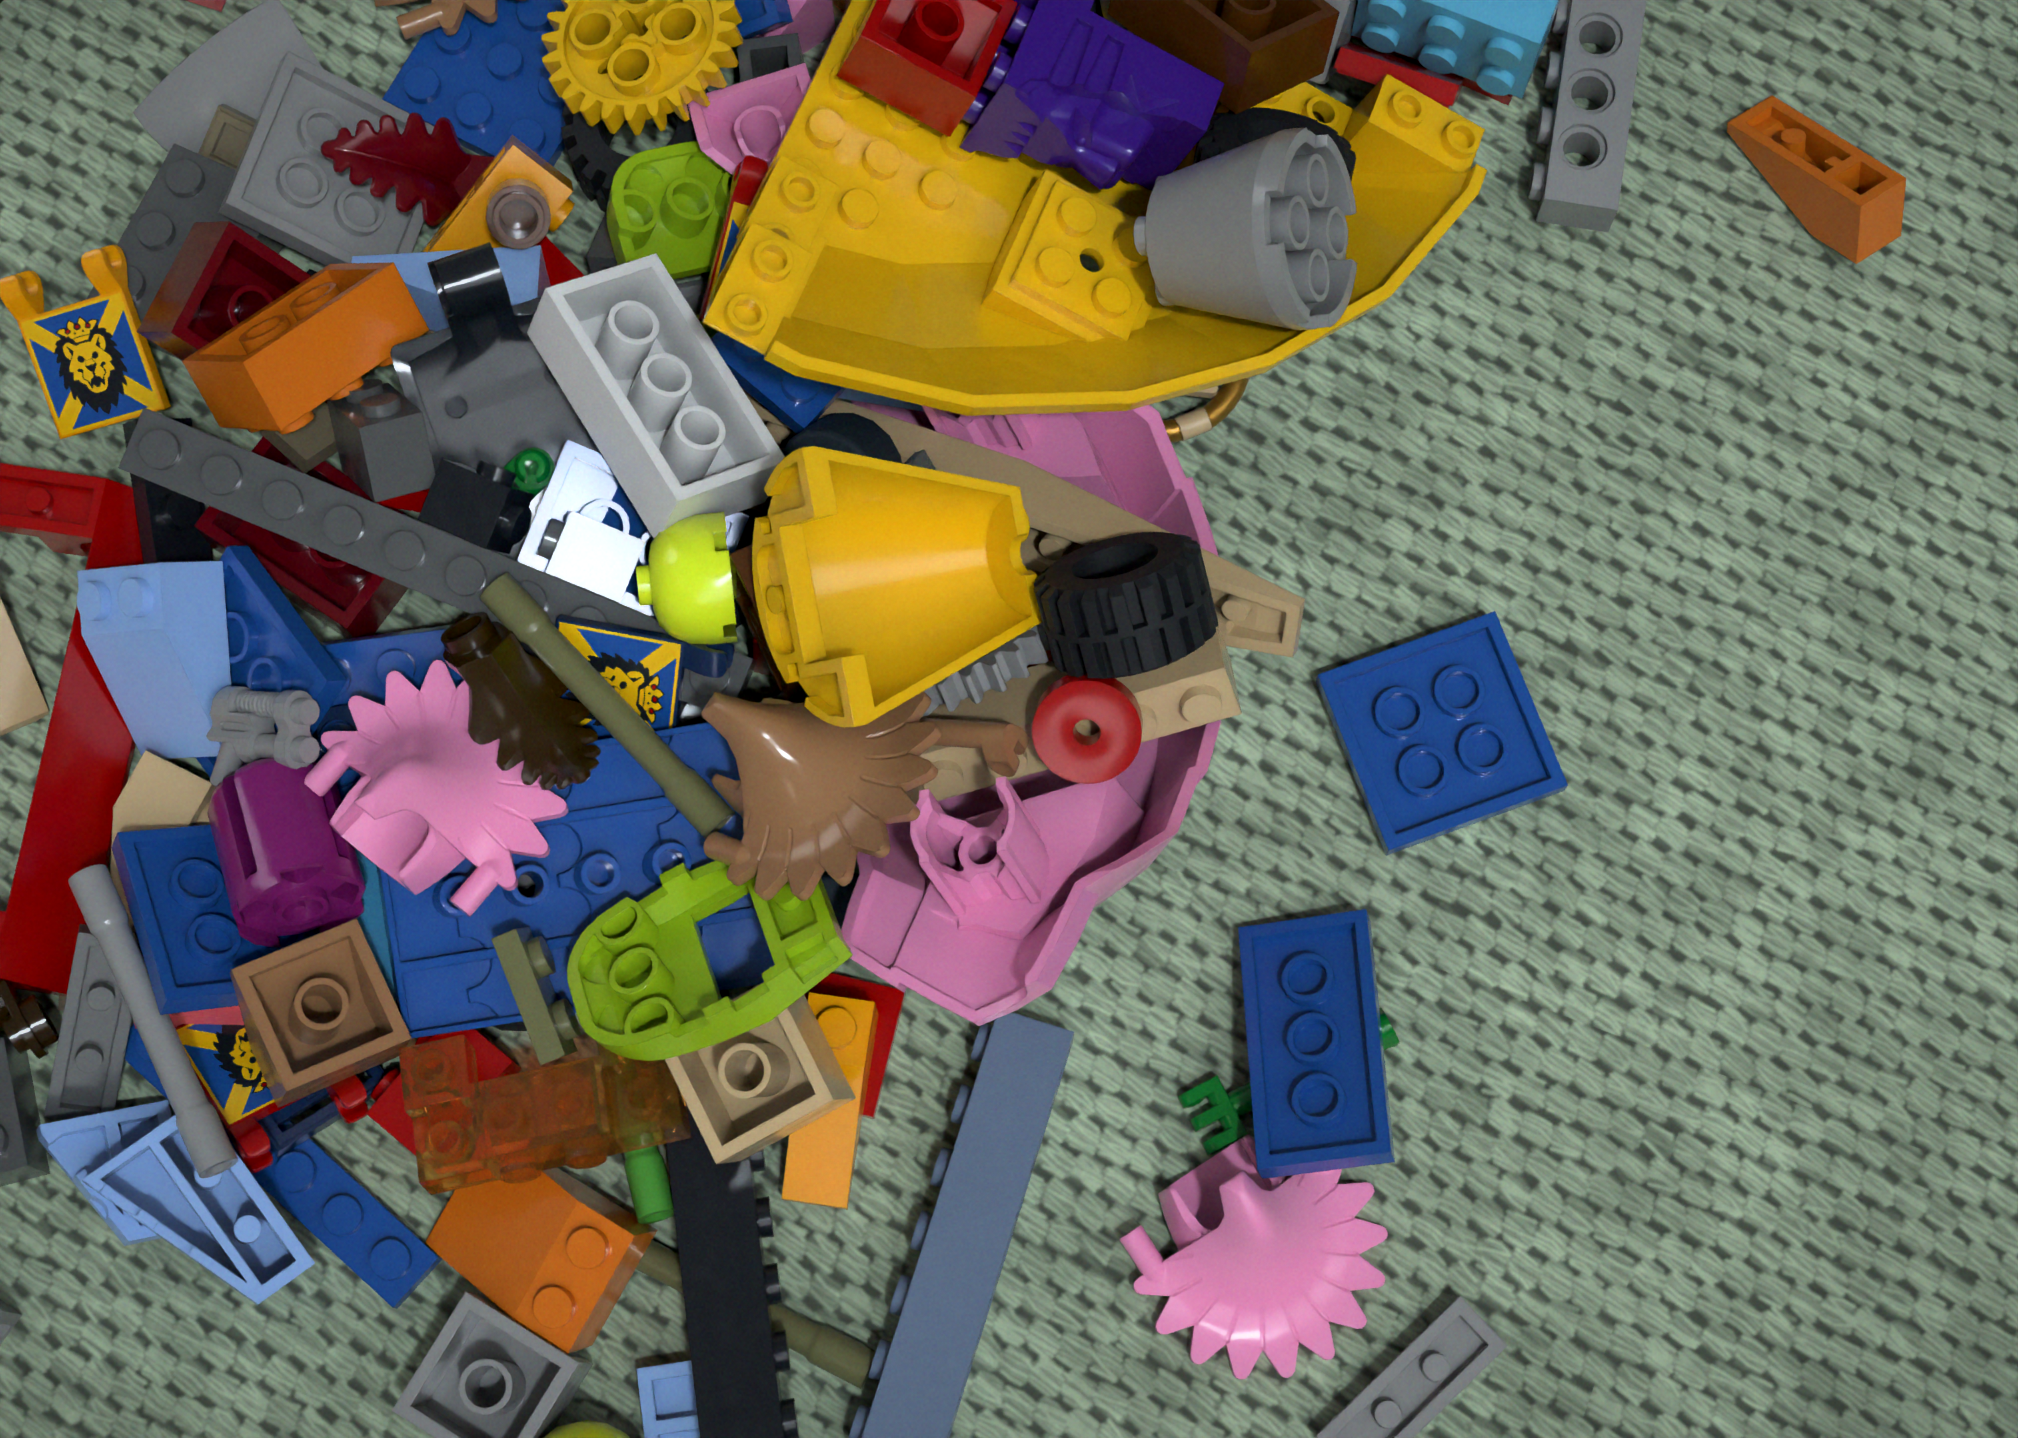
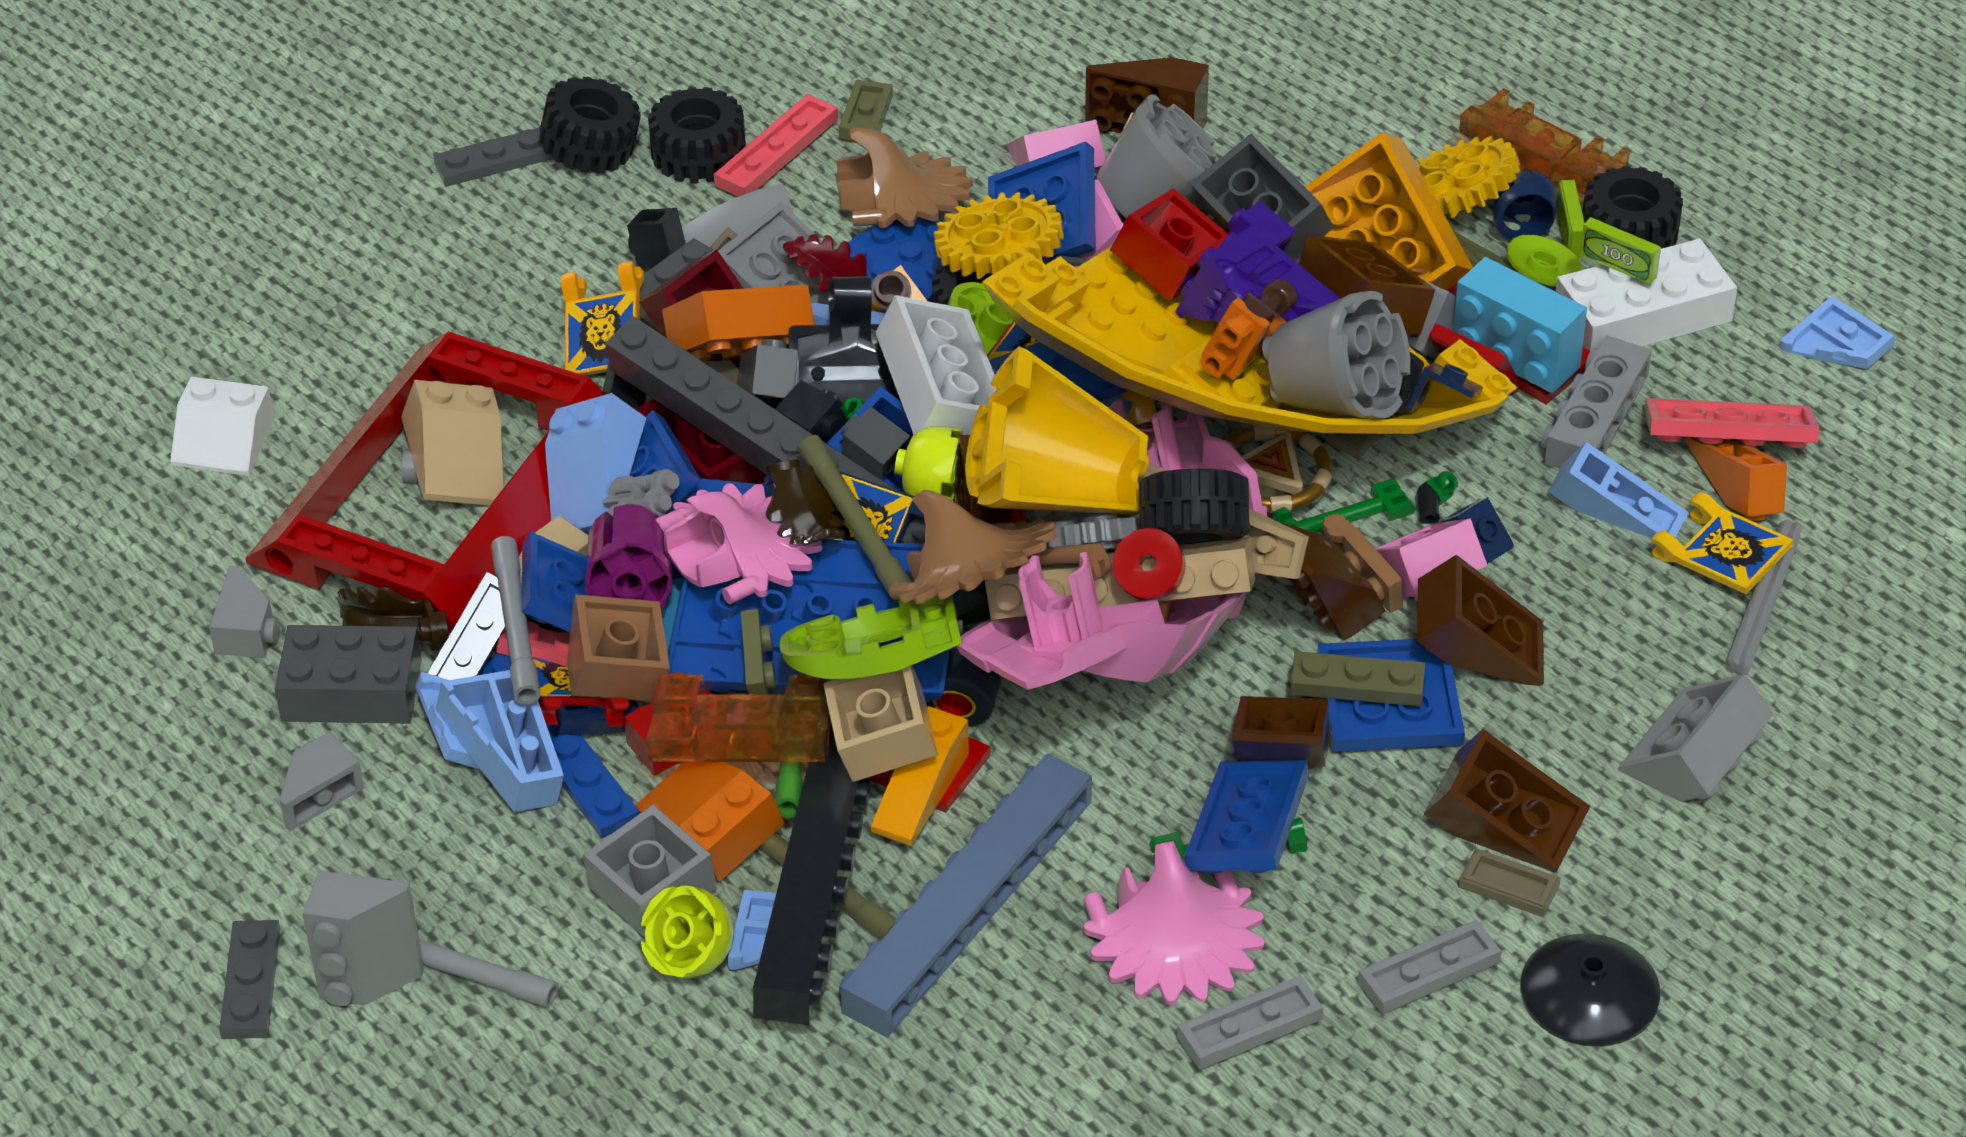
camera: 15 degrees right, 30 degrees down
none -> black brick [627,208,686,268]
none -> orange hips [1200,279,1297,380]
none -> reddish brown slope [1232,696,1329,769]
none -> green hinge [1273,479,1415,533]
none -> reddish brown slope [1277,521,1386,640]
none -> olive plate [1290,651,1425,706]
none -> medium nougat hinge [1322,513,1403,613]
none -> light grey plate [1358,920,1502,1014]
none -> bright pink slope [1375,518,1488,602]
none -> dark blue bracket [1405,363,1483,412]
none -> arm [1416,471,1458,524]
none -> reddish brown slope [1417,555,1544,686]
none -> reddish brown slope [1424,729,1591,873]
none -> dark blue bracket [1438,497,1514,564]
none -> dark tan tile [1458,848,1561,918]
none -> black dish [1520,933,1660,1047]
none -> light blue slope [1548,442,1689,538]
none -> light grey slope [1618,673,1773,802]
none -> coral plate [1644,398,1819,448]
none -> flag [1651,492,1794,594]
none -> light grey axle [1726,519,1802,674]

